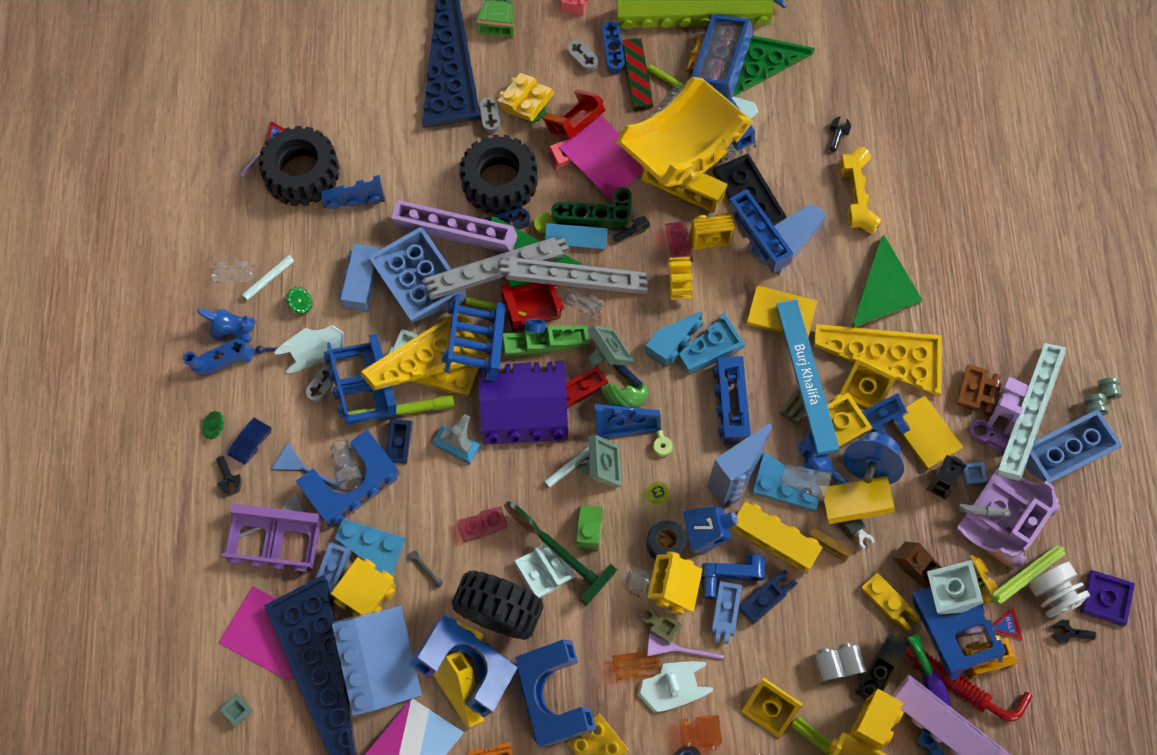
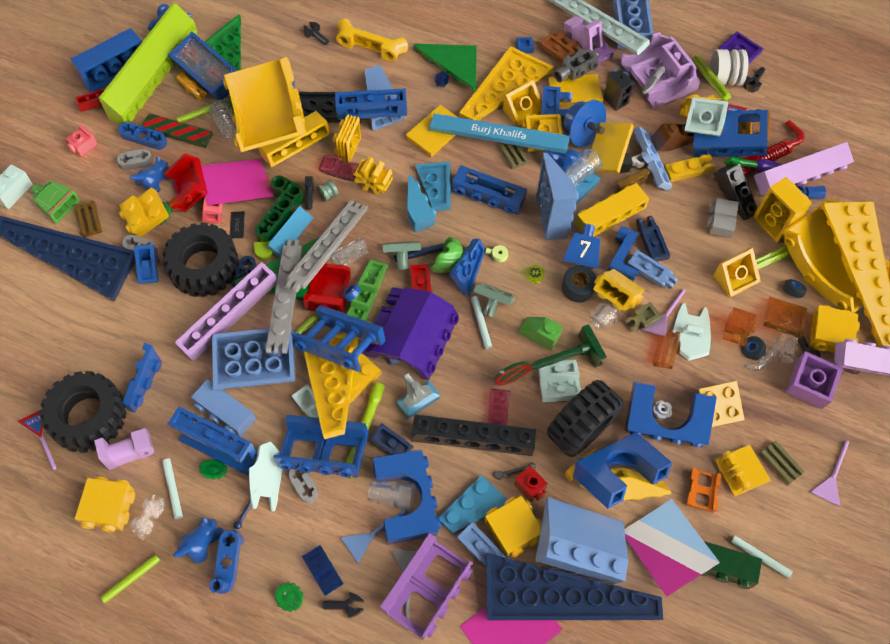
camera: 65 degrees left, 5 degrees down
none -> pearl gold tile [75,200,103,238]
none -> yellow brick [75,476,135,533]
none -> lavender piece [94,428,154,470]
none -> lime bar [100,554,161,603]
none -> blue animal [130,157,170,193]
none -> blue slope [134,245,160,284]
none -> blue window [167,406,257,476]
none -> black sticker [230,211,245,239]
none -> sand green wheel [317,179,339,202]
none -> black brick [412,414,536,456]
none -> clear blue plate [434,71,449,88]
none -> red brick [514,465,548,502]
none -> blue tile [515,37,534,54]
none -> dark grey brick [553,48,599,83]
none -> light blue hinge [634,127,673,191]
none -> white plate [653,400,672,420]

